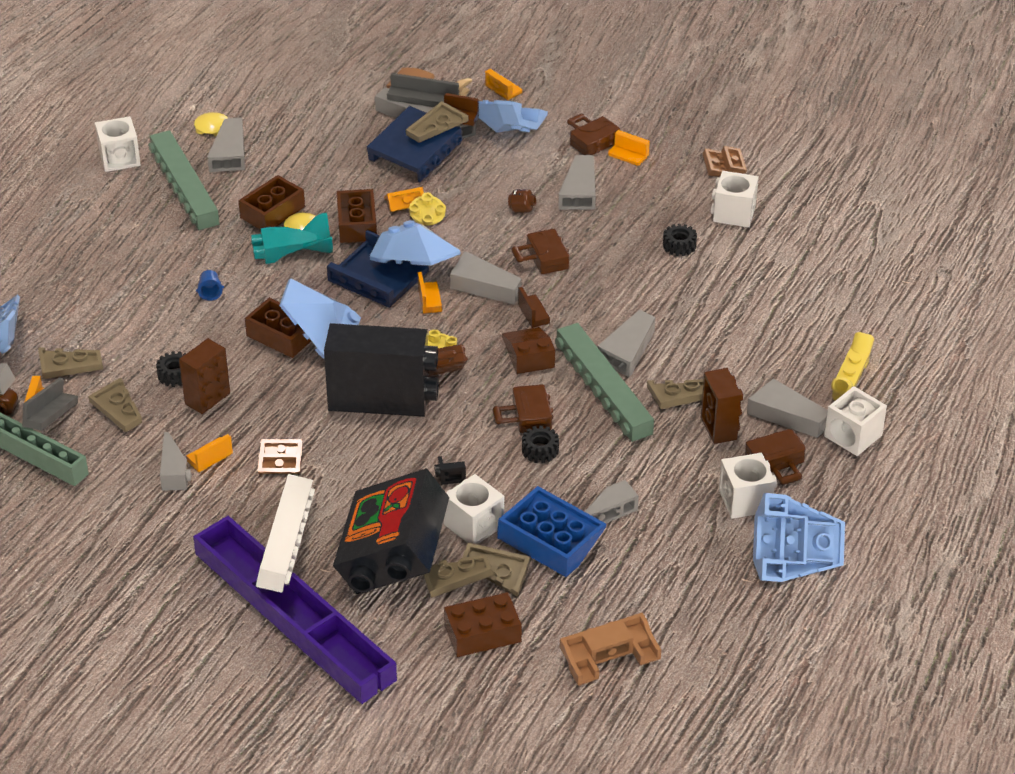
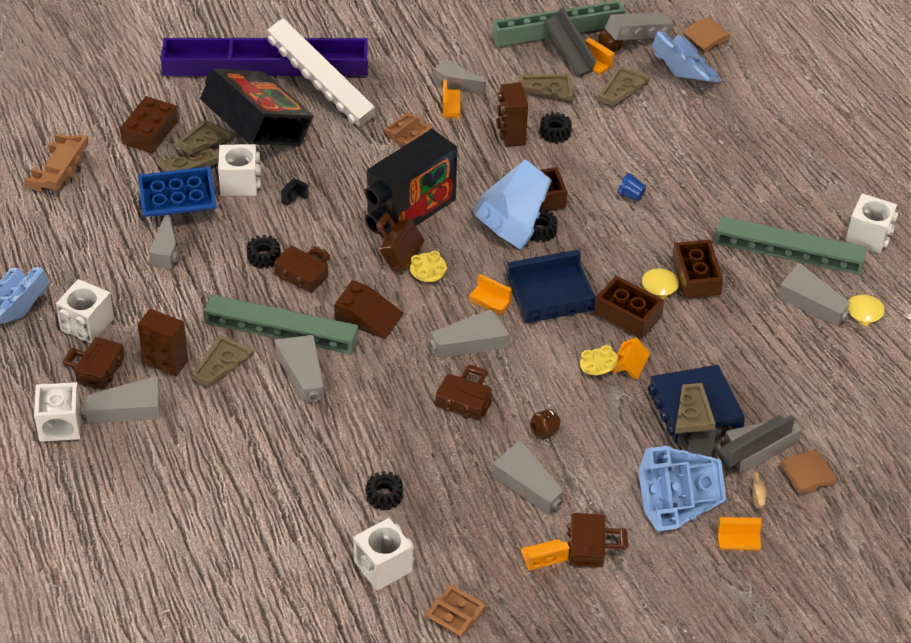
camera: 130 degrees right, 5 degrees up
teal hips [251,213,333,264] -> none
light blue wedge [370,220,461,266] -> none
reddish brown panel [444,93,479,126] -> none
reddish brown panel [518,287,550,328] -> none
light yellow plate [831,332,874,401] -> none

